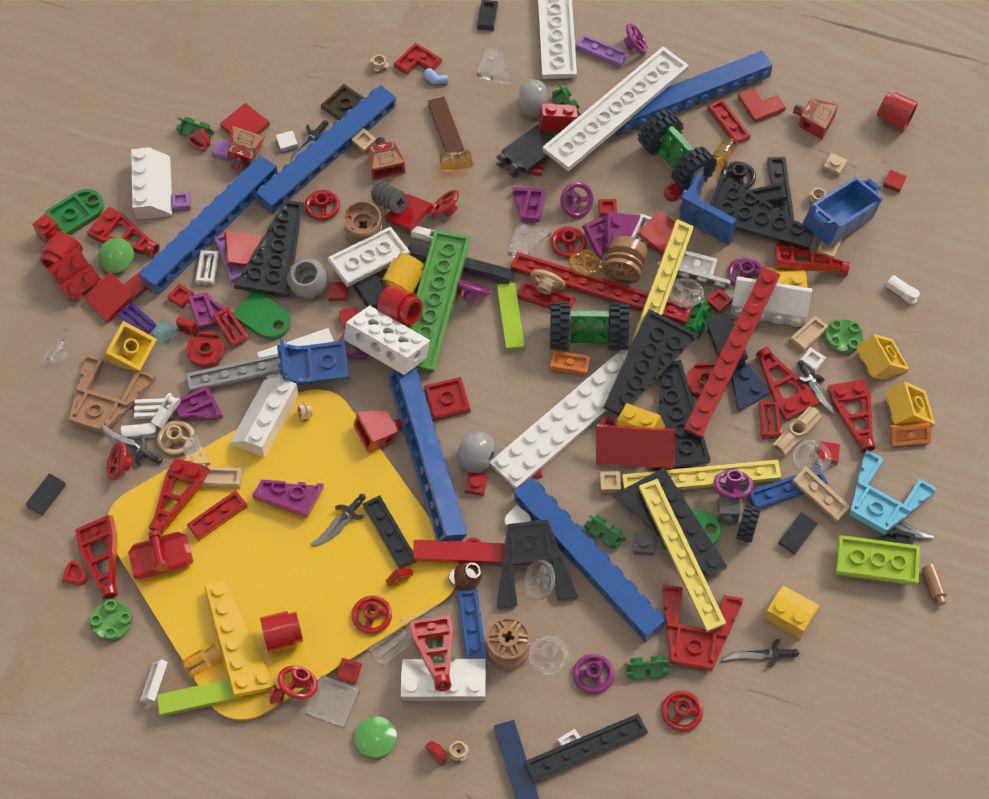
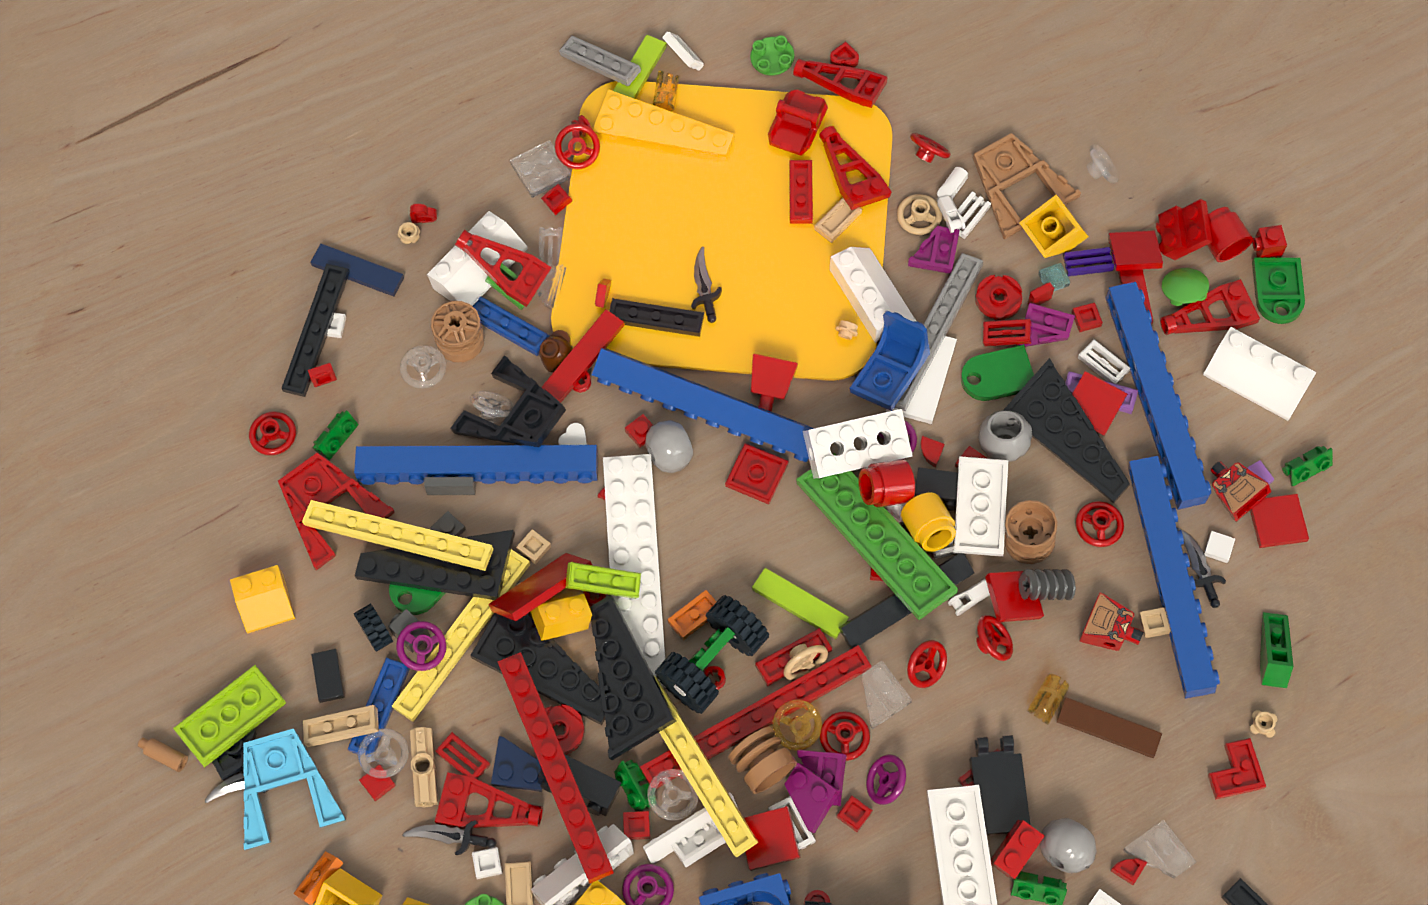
camera: 130 degrees right, 5 degrees up
black tile [26,473,66,516] -> none
piece [100,423,163,467] -> none
medium lavender tile [172,192,191,211] -> none
clear tile [183,433,211,466] -> none
red tile [188,128,211,150] -> none
magenta wing [253,479,324,518] -> none
red piece [260,610,304,654] -> none
dark brown tile [321,84,365,120] -> none
red piece [351,595,392,634] -> none
bright green dish [354,716,397,759] -> none
light blue arm [424,68,448,85] -> none
magenta piece [458,280,491,301] -> none
magenta wing [512,187,547,223] -> none
magenta piece [573,654,614,694] -> none
green hinge [584,515,626,549] -> none
piece [722,639,799,667] -> none
red plate [827,379,876,453] -> none
none -> red tile [308,363,337,387]
none -> dark grey tile [424,477,476,495]
none -> light grey tile [559,36,641,86]
none -> lime tile [565,562,641,599]
none -> red piece [907,640,947,688]
none -> red tile [1111,858,1147,885]
none -> green slope [1260,612,1294,688]

